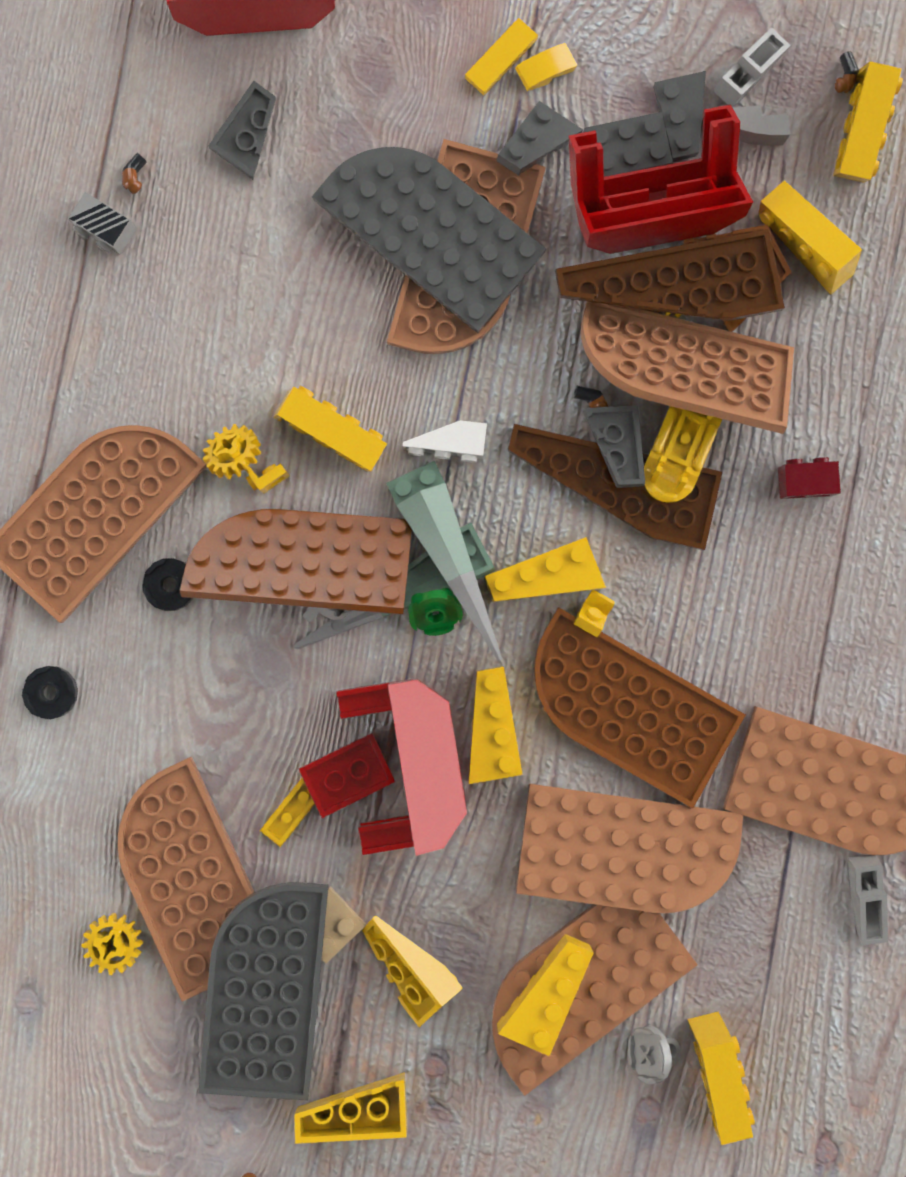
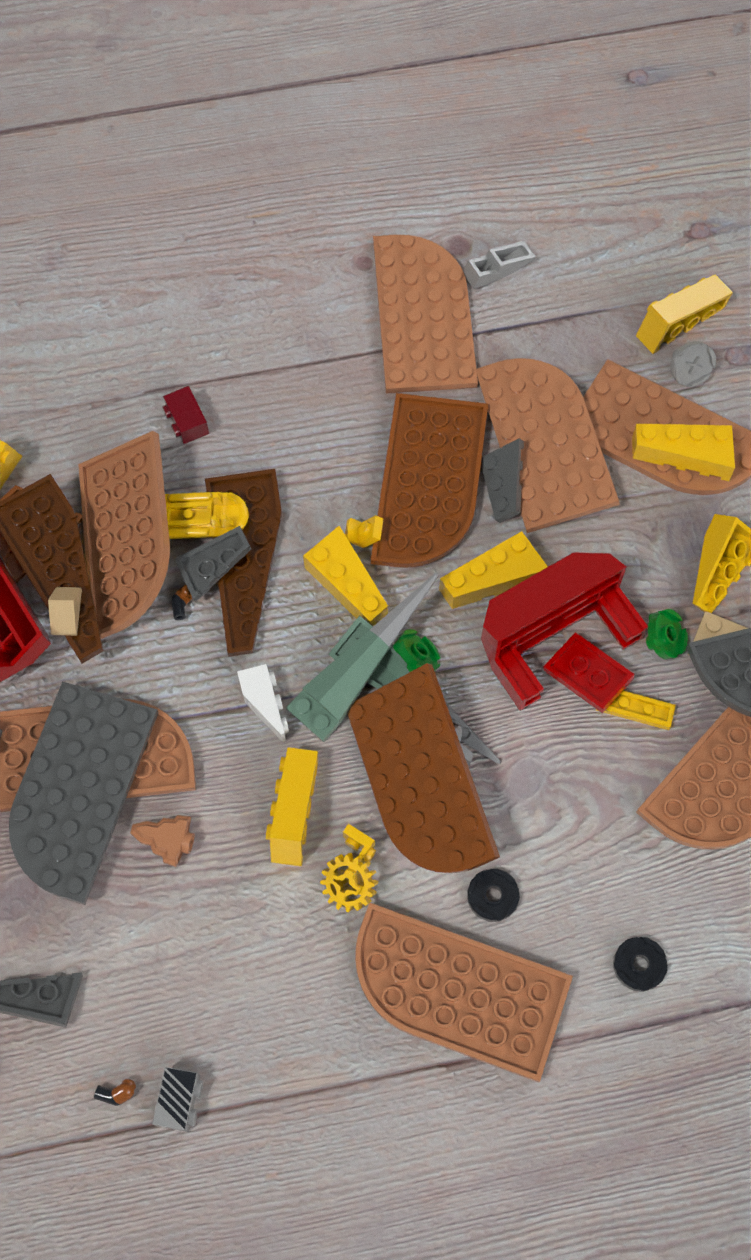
camera: 105 degrees left, 20 degrees down
none -> tan slope [48,587,82,636]
none -> nougat rock [130,815,195,867]
none -> dark grey wing [481,438,524,523]
none -> green plate [646,609,688,660]

